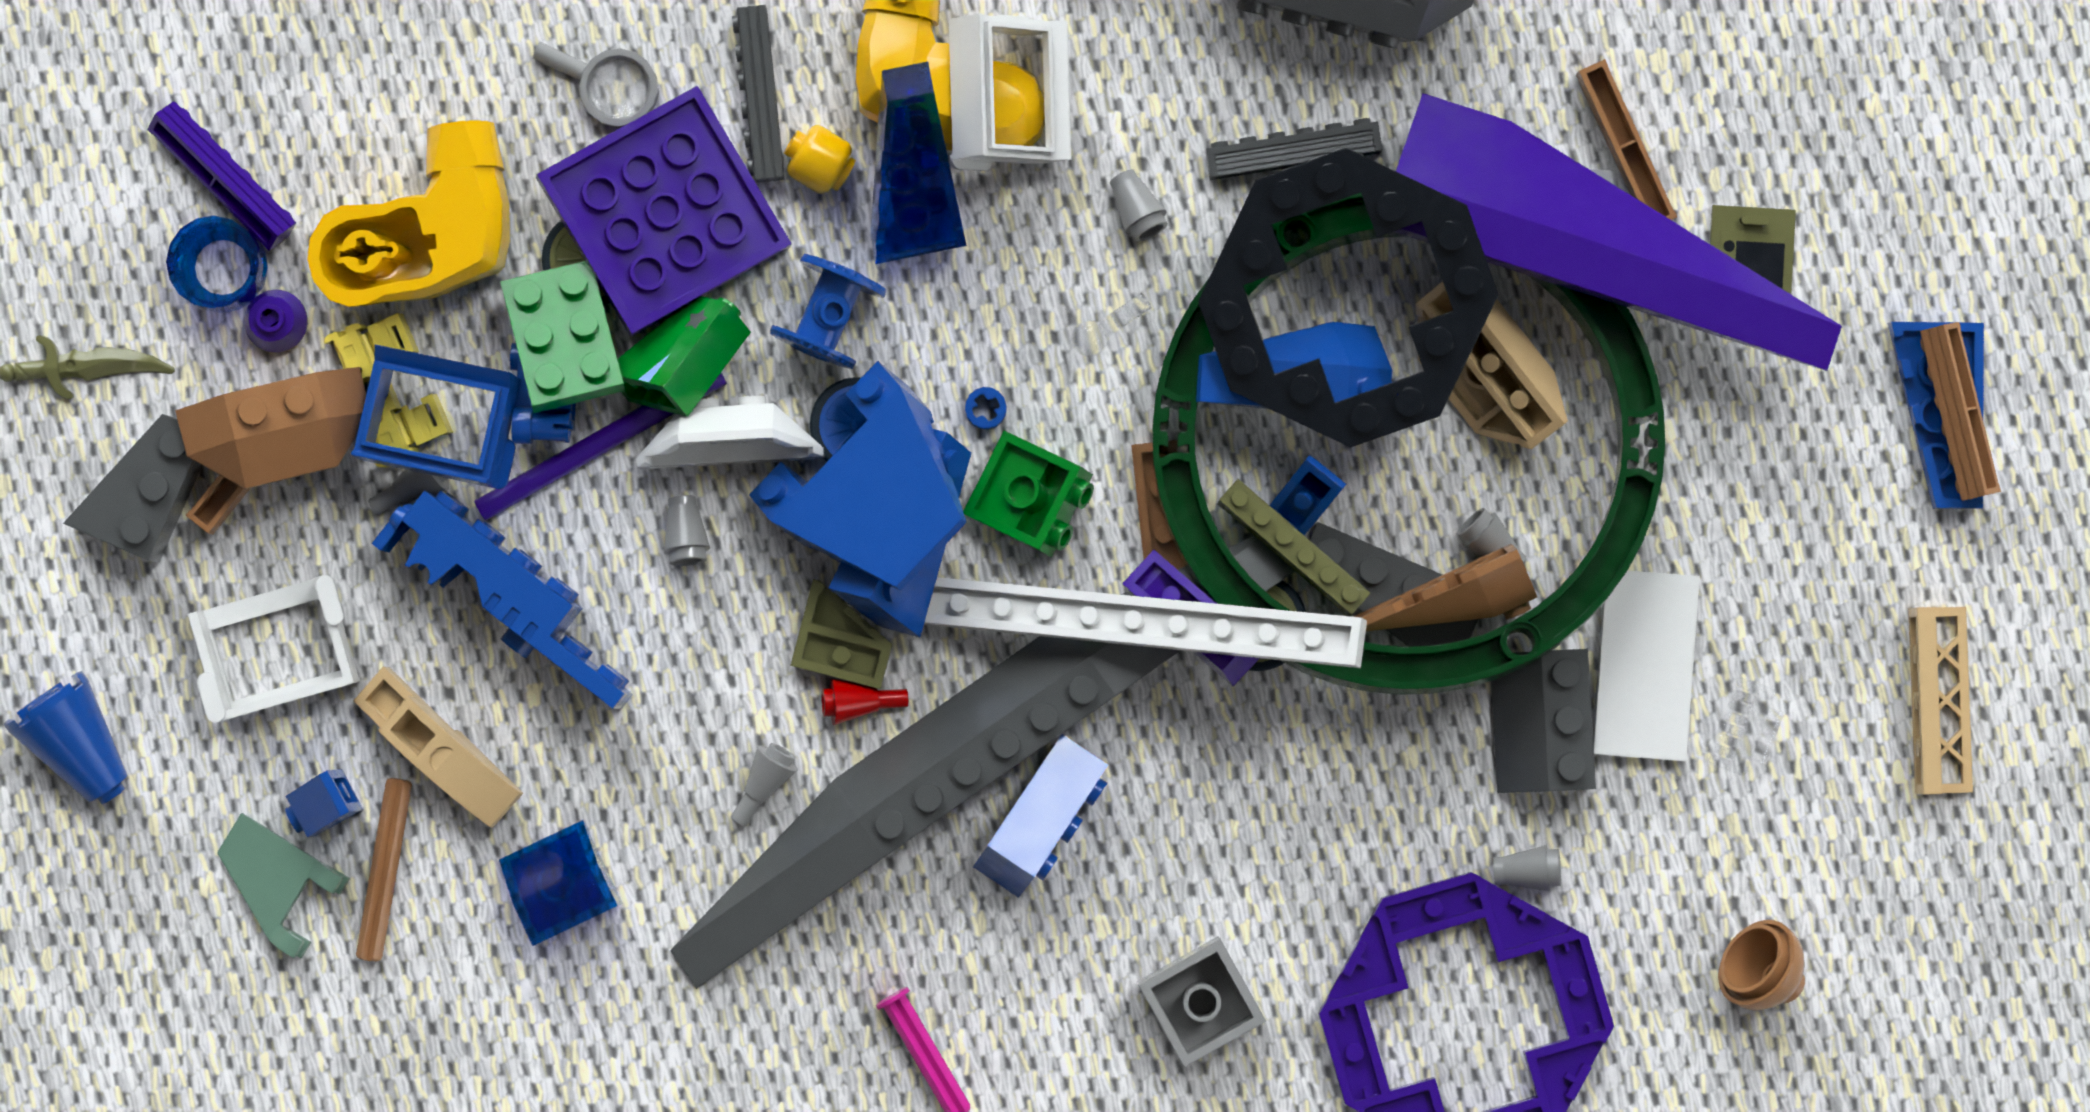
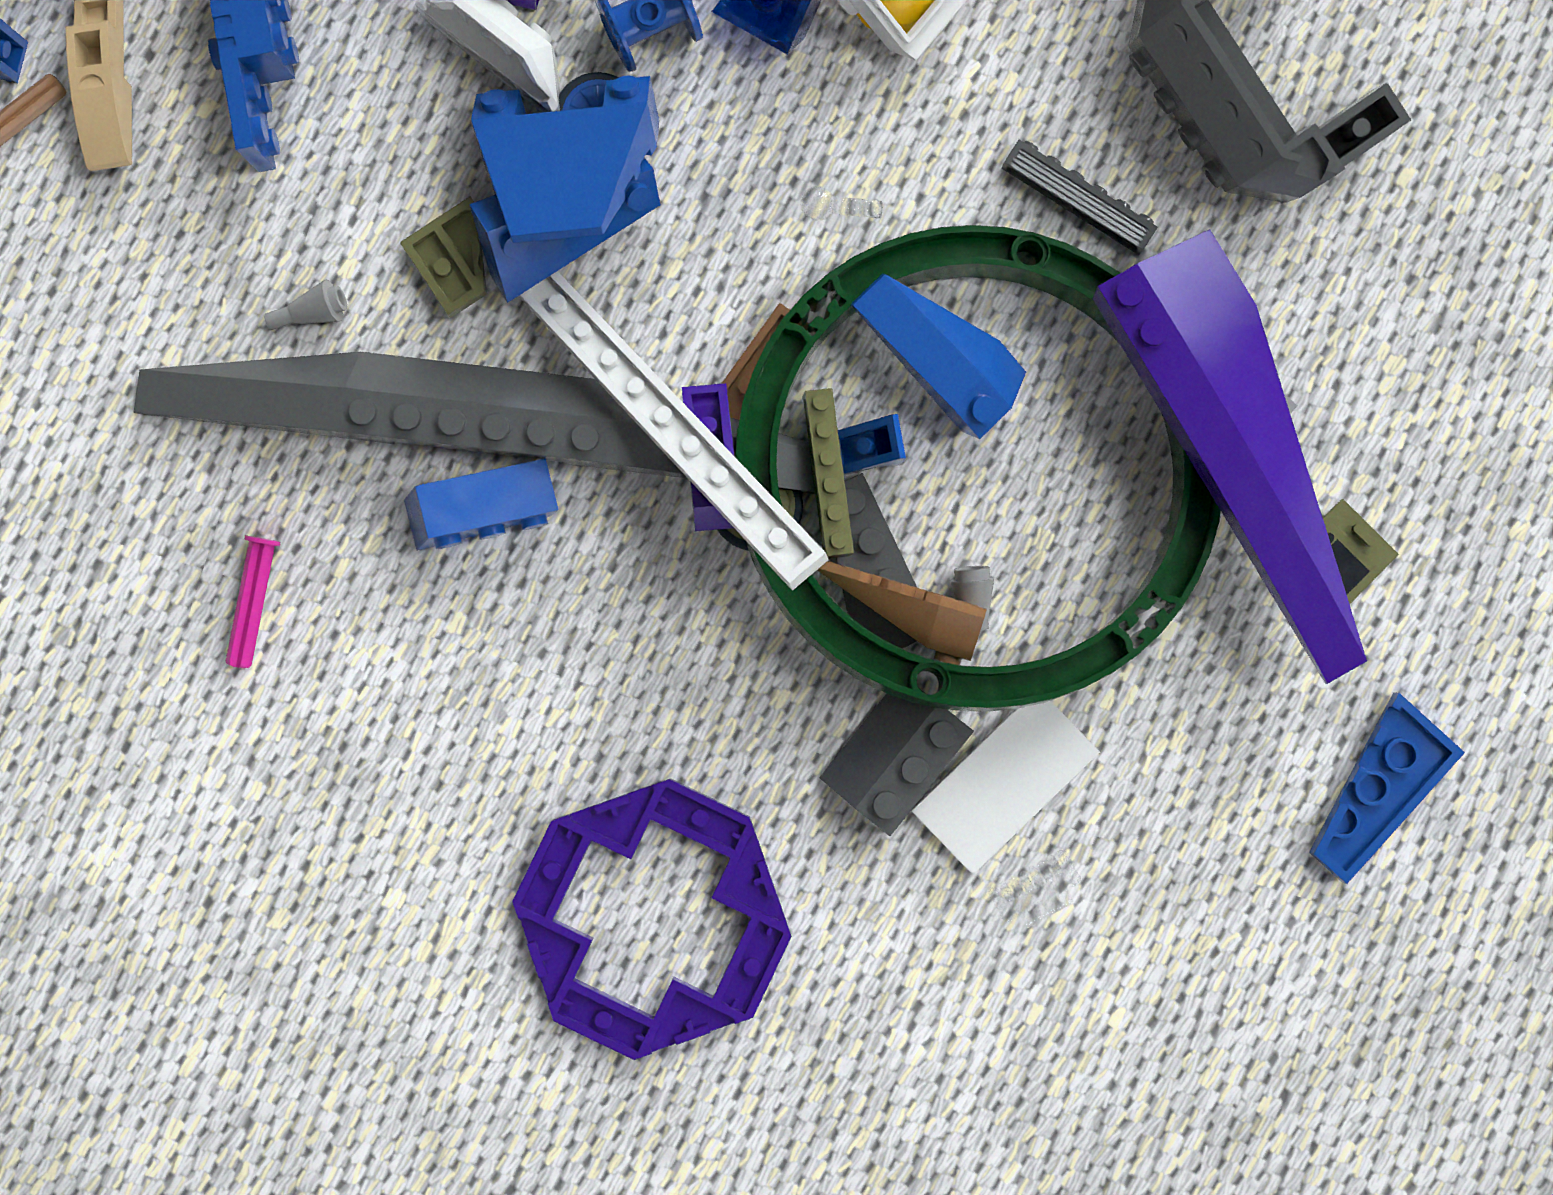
camera: 40 degrees right, 0 degrees up
clear blue slope [499,820,623,946] -> none
light grey cone [664,495,710,566] -> none
red cone [821,679,909,725] -> none
green plate [963,431,1094,558] -> none
blue bush [965,387,1007,430] -> none
light grey cone [1110,169,1168,242] -> none
light grey brick [1137,936,1266,1067] -> none
black plate [1198,147,1499,448] -> none
tan wedge [1415,281,1568,450] -> none
light grey cone [1493,845,1561,891] -> none
medium nougat piece [1576,59,1677,221] -> none
medium nougat piece [1718,920,1805,1011] -> none
tan fence [1908,607,1973,795] -> none
medium nougat piece [1920,322,2001,501] -> none

